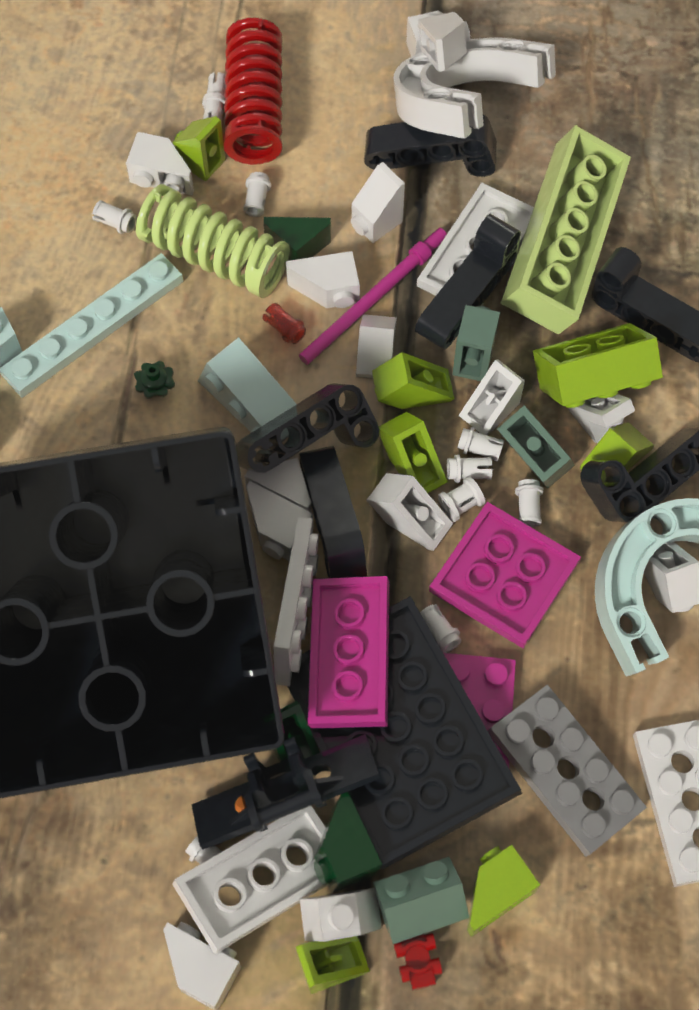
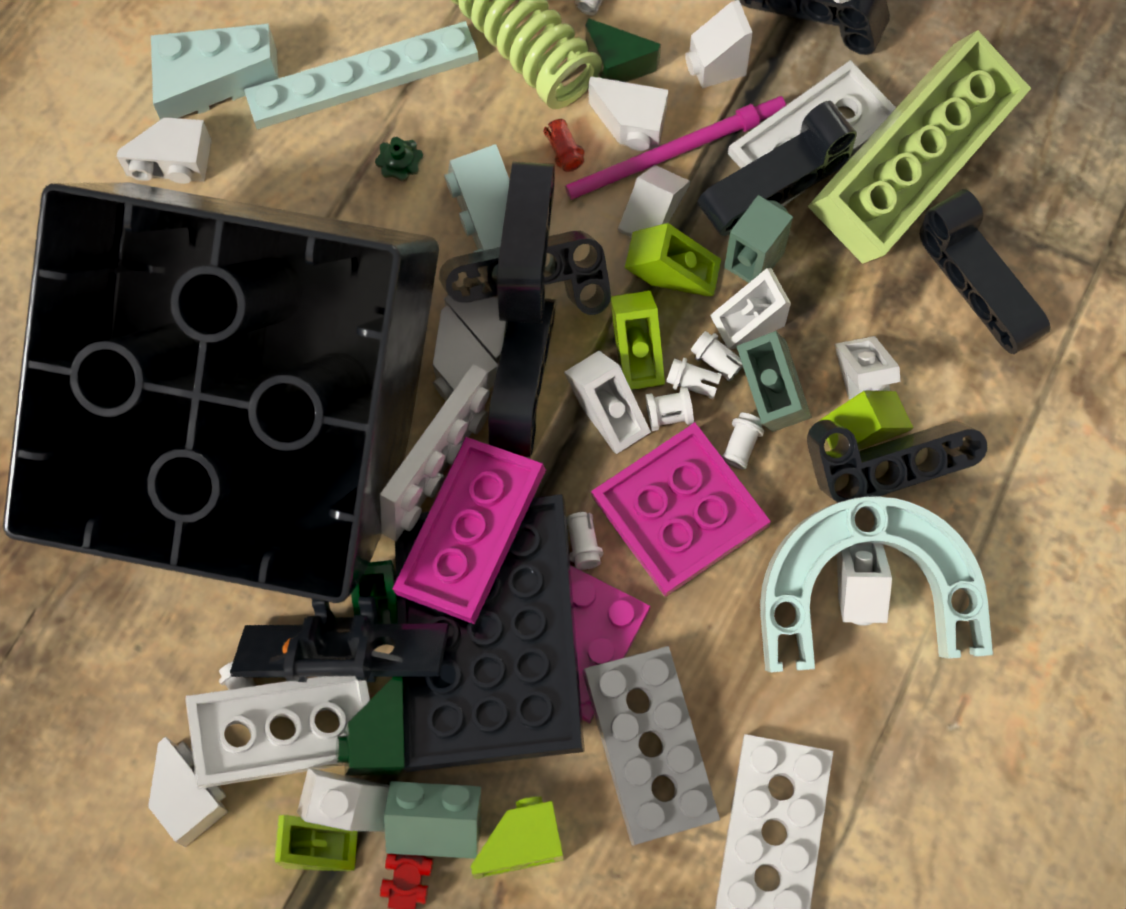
camera: 25 degrees right, 5 degrees up
lime brick [533,323,663,408] -> none
none -> black beam [497,161,555,324]

